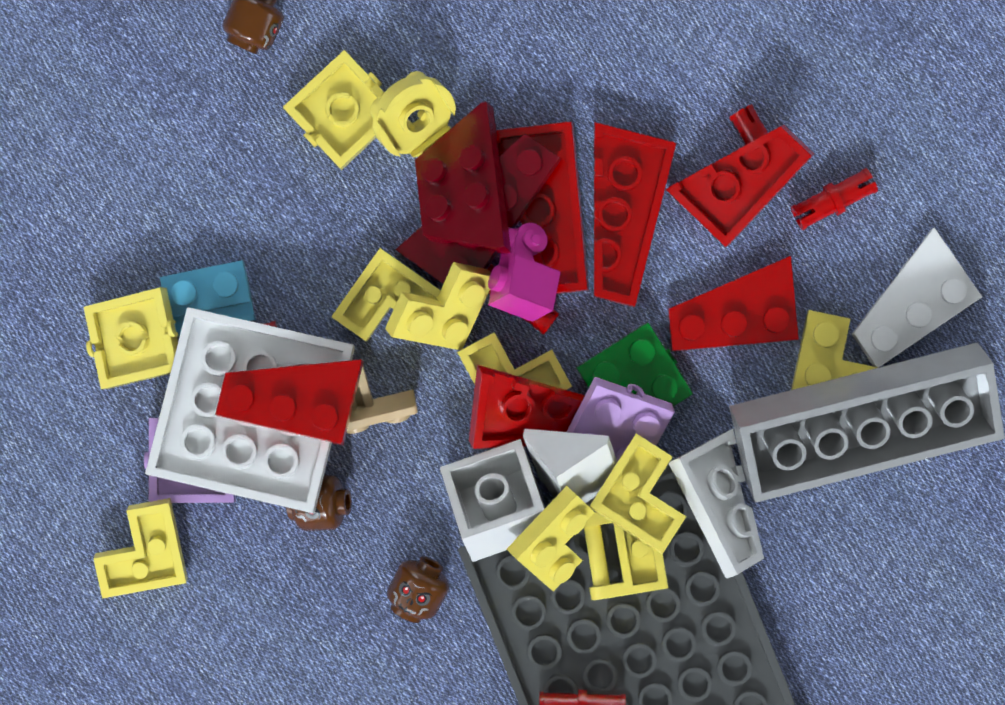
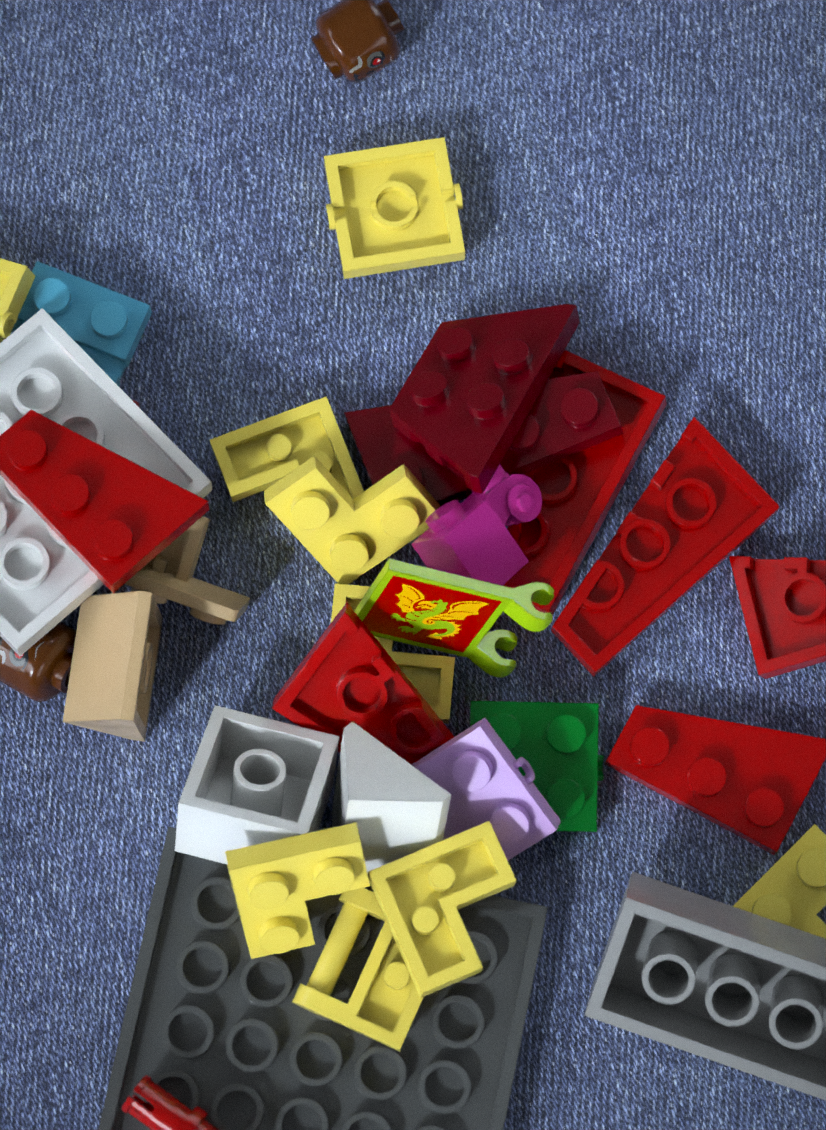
camera: 30 degrees right, 10 degrees down
light yellow plate [370,71,456,157] -> none
reddish brown head [387,556,449,623] -> none
white wing [669,429,764,579] -> none
none -> tan slope [63,591,163,742]
none -> flag [354,558,554,678]

